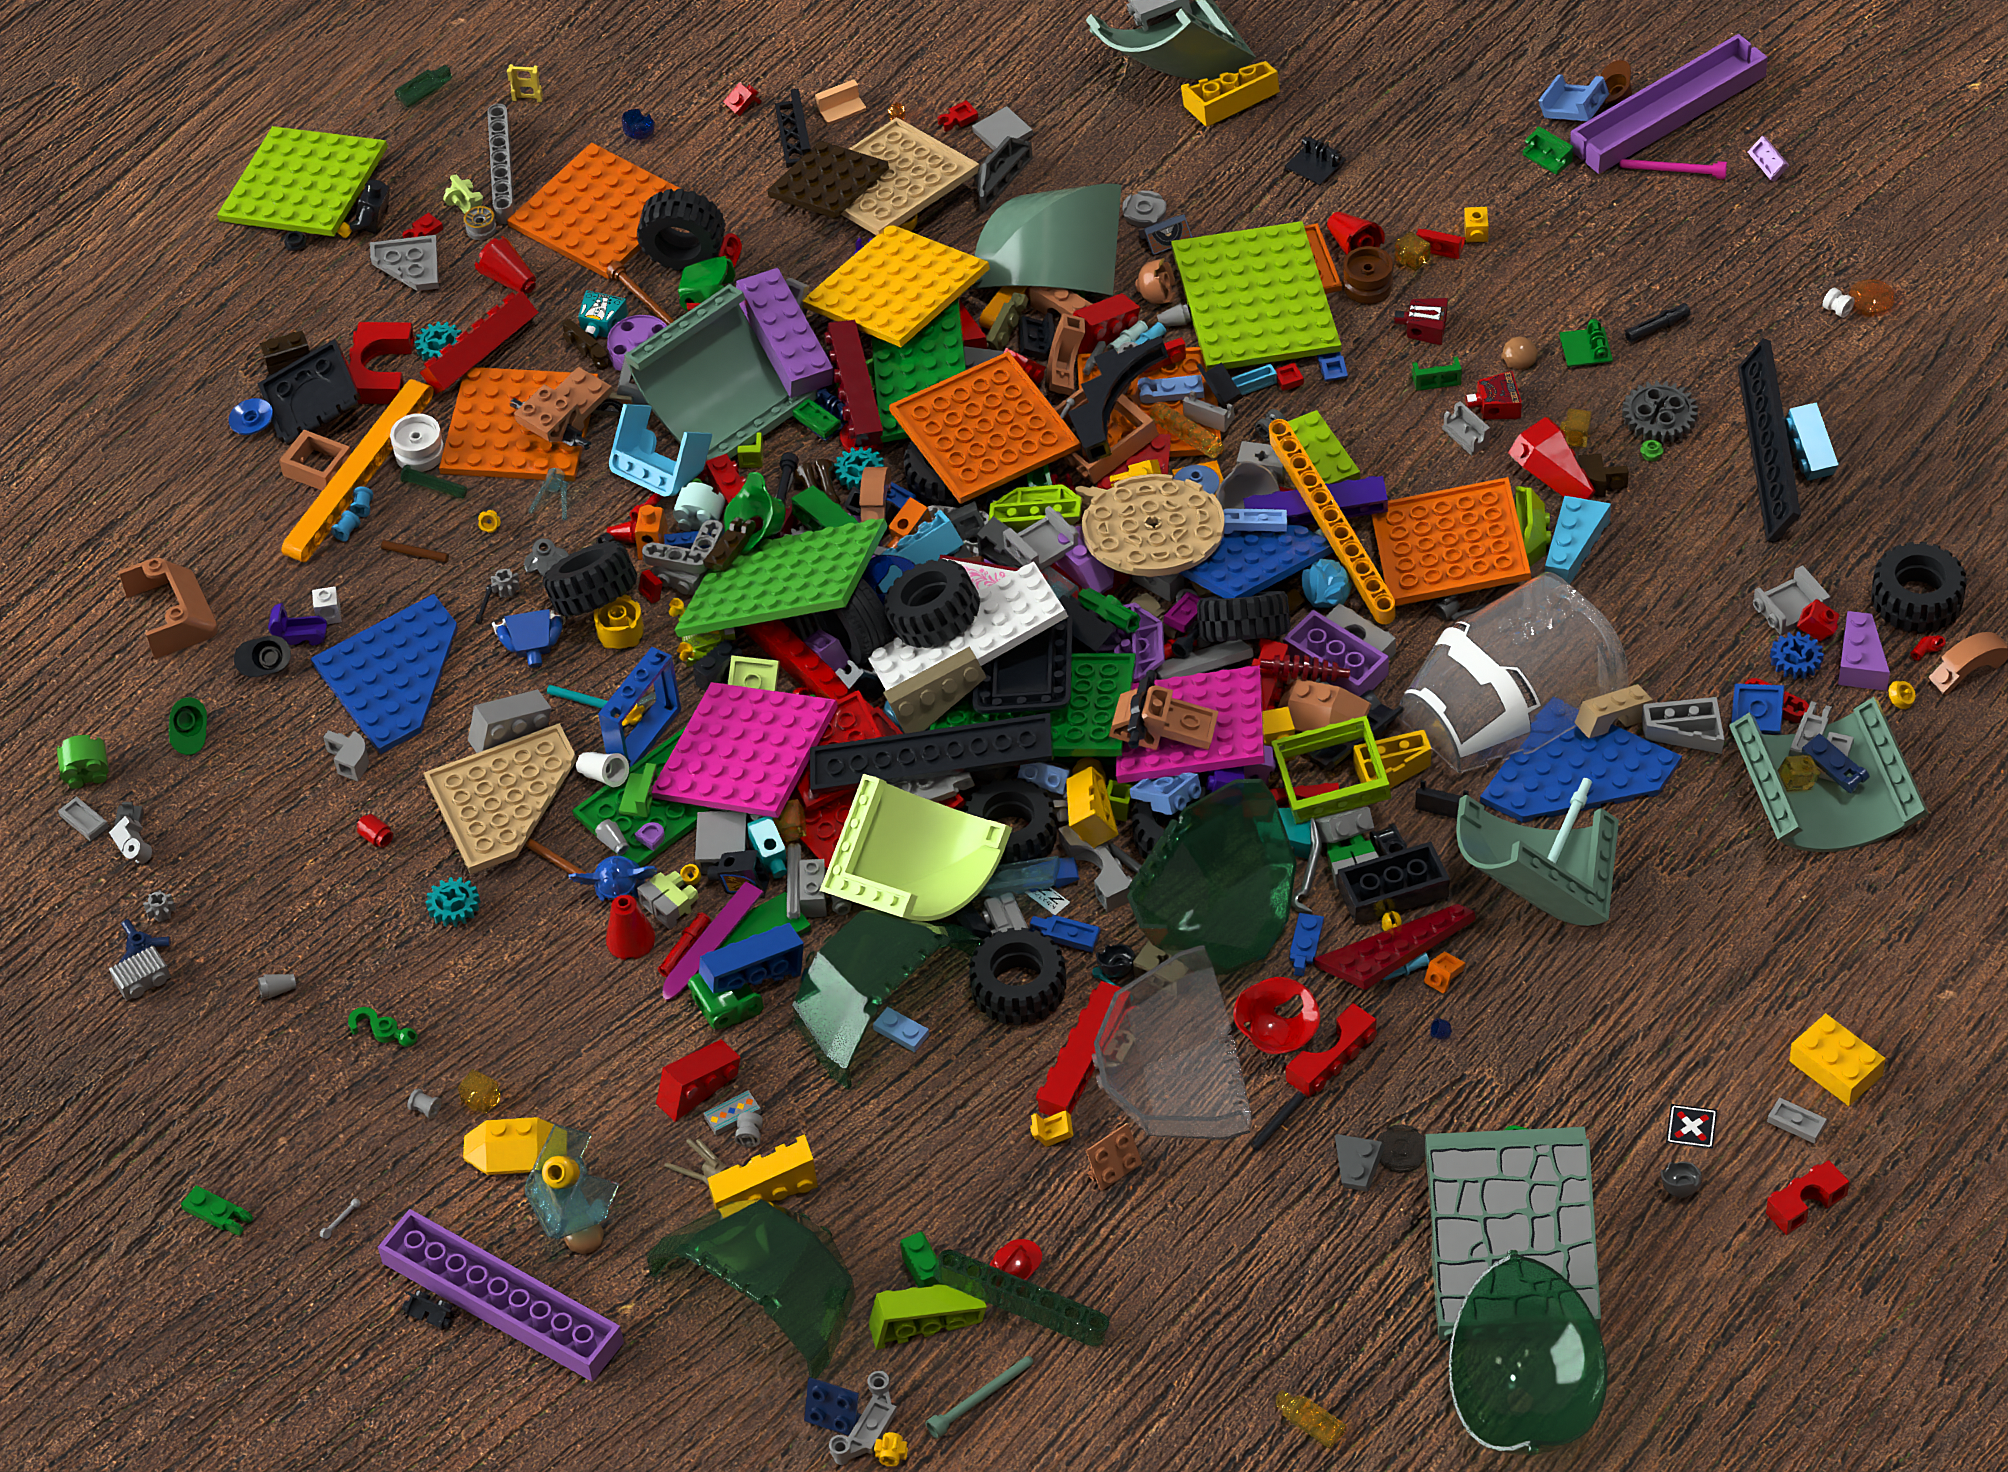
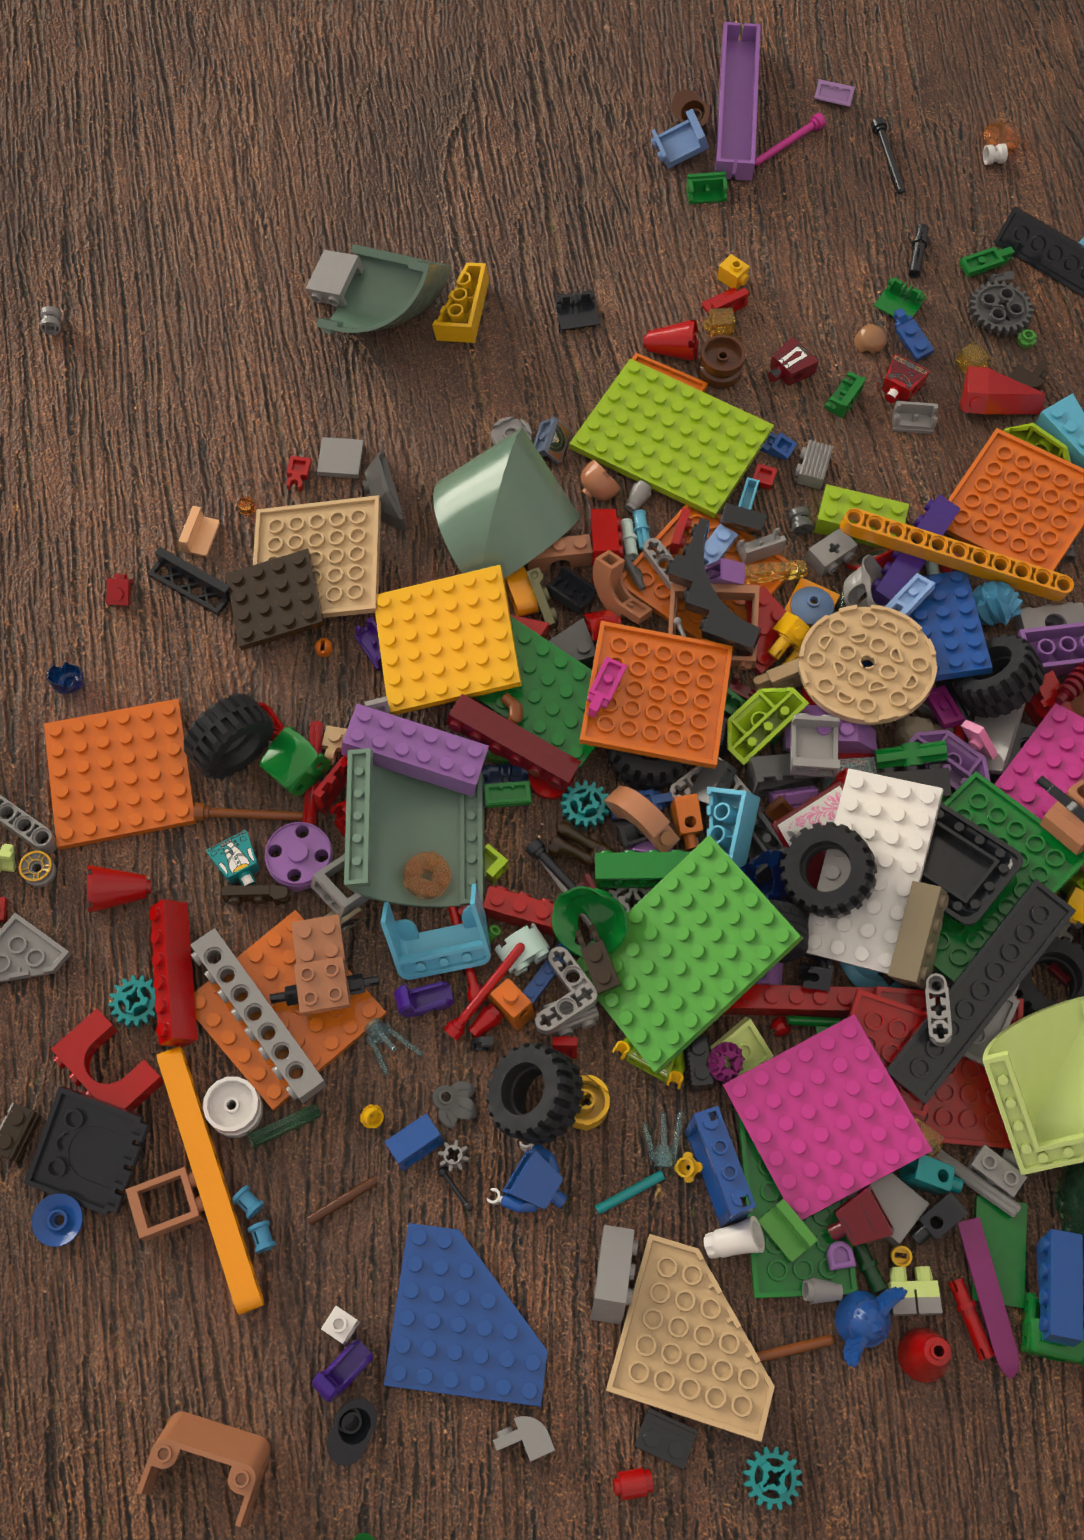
camera: 55 degrees left, 15 degrees up
none -> light grey brick [190,928,327,1104]
none -> orange hinge [315,638,333,657]
none -> blue hinge [384,1113,444,1171]
none -> dark purple animal [394,981,454,1017]
none -> clear orange plate [403,851,451,900]
none -> red piece [444,943,525,1040]
none -> dark orange arm [501,693,523,725]
none -> dark pink hinge [587,657,627,718]
none -> black plate [634,1408,698,1469]
none -> medium lavender slope [705,558,746,585]
none -> magenta gear [708,1042,746,1082]
none -> light grey brick [795,440,833,490]
none -> dark red torso [827,1184,894,1246]
none -> dark green pin [852,1243,888,1294]
none -> black piece [871,117,905,194]
none -> blue hinge [893,308,935,362]
none -> light grey beam [925,973,953,1047]
none -> green hinge [959,246,1015,278]
none -> bright pink plate [961,720,998,760]
none -> dark grey tile [988,271,1015,283]

